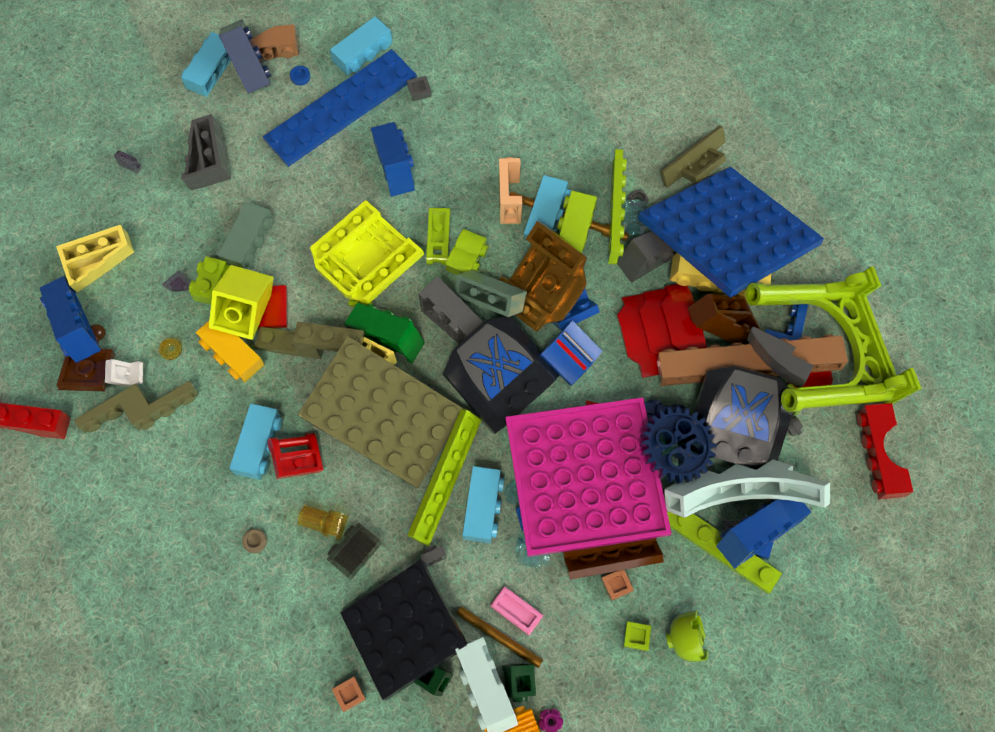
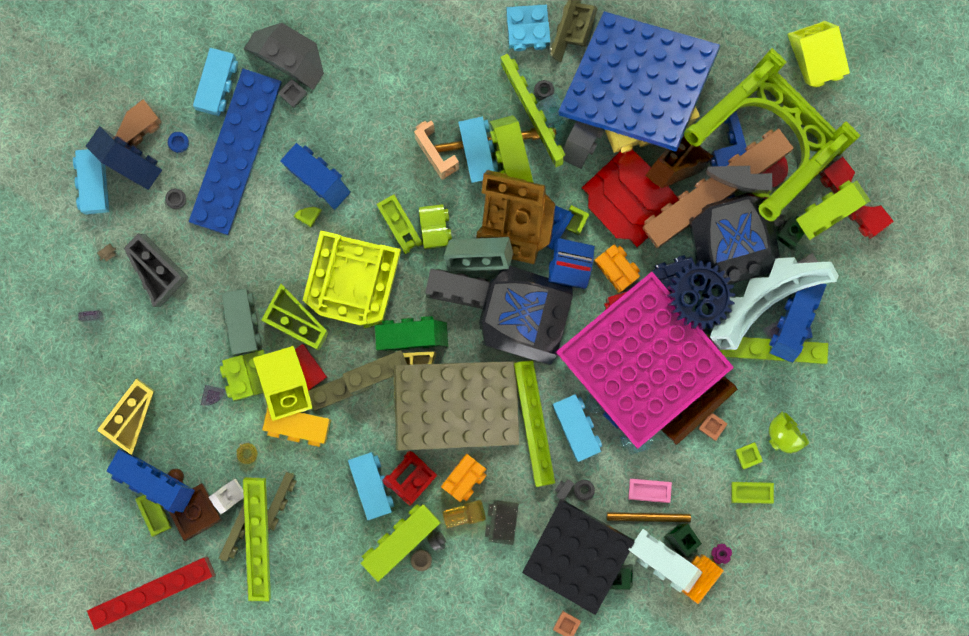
camera: 35 degrees left, 15 degrees up
none -> dark tan plate [97,244,116,262]
none -> lime tile [135,495,172,537]
none -> dark grey plate [165,188,186,209]
none -> lime plate [243,477,271,601]
none -> dark grey wedge [244,23,324,90]
none -> lime wedge [261,284,329,351]
none -> lime tile [294,207,322,227]
none -> lime brick [360,504,441,582]
none -> dark grey plate [427,530,446,551]
none -> light orange brick [441,454,487,502]
none -> medium azure plate [506,5,550,51]
none -> lime panel [566,205,589,236]
none -> dark grey plate [574,480,595,500]
none -> light orange brick [594,244,640,294]
none -> lime tile [731,482,774,504]
none -> dark green brick [776,216,805,250]
none -> neon yellow slope [787,21,850,87]
none -> lime wedge [796,180,871,240]

